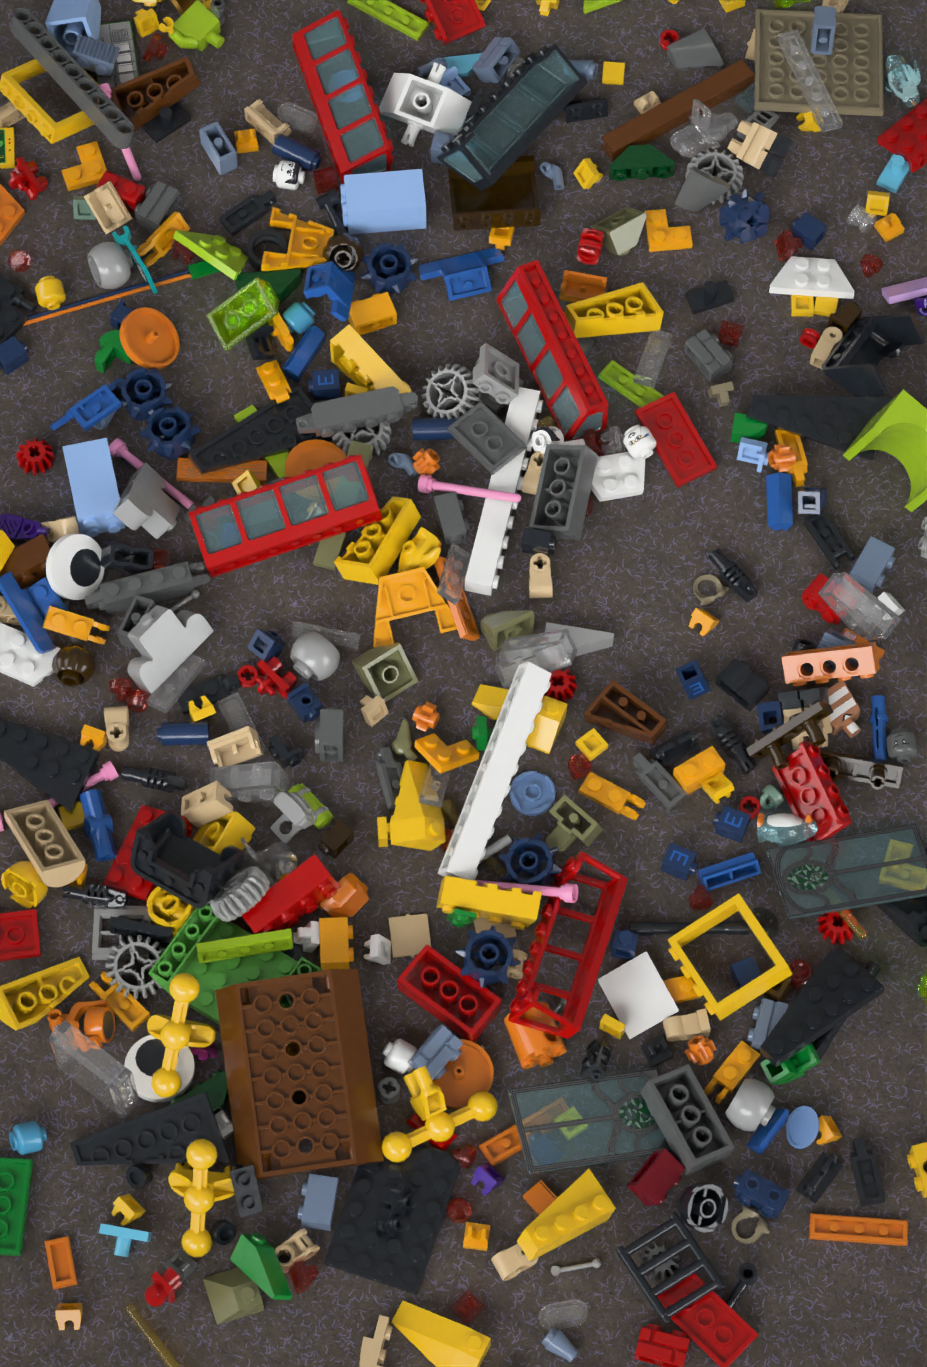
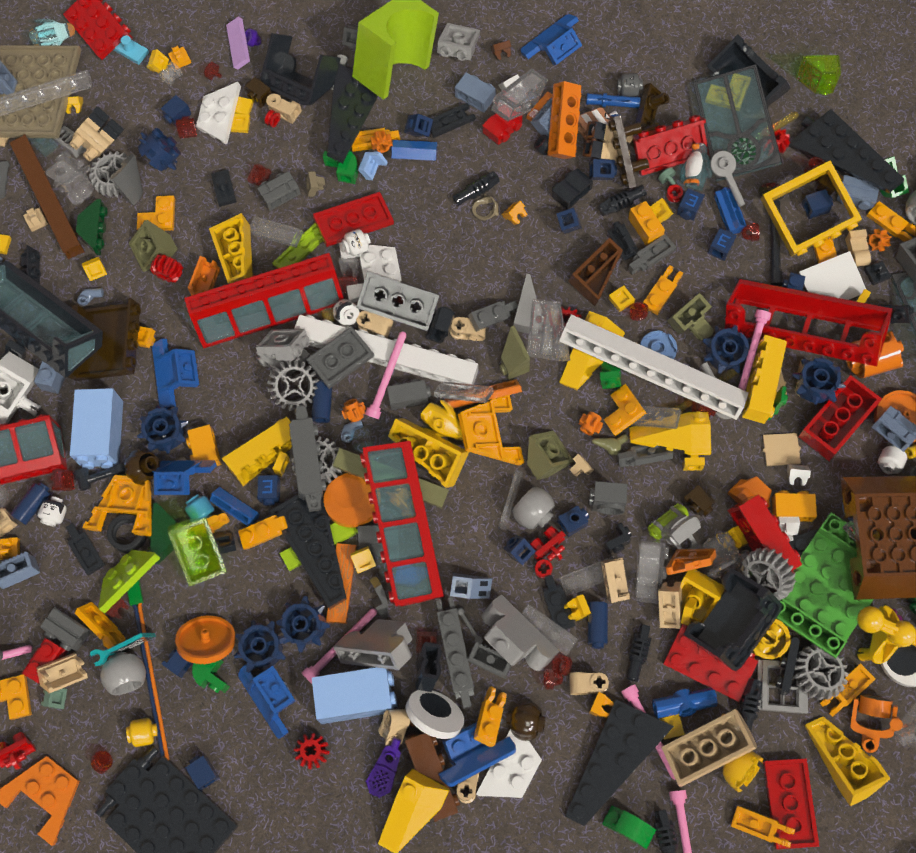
camera: 80 degrees left, 5 degrees up
lime tile [196,928,294,964] -> none
none -> sand blue slope [450,573,492,599]
none -> dark grey hinge [468,301,518,332]
none -> orange wing [666,549,717,575]
none -> yellow tile [681,597,698,626]
none -> light grey piece [710,151,745,207]

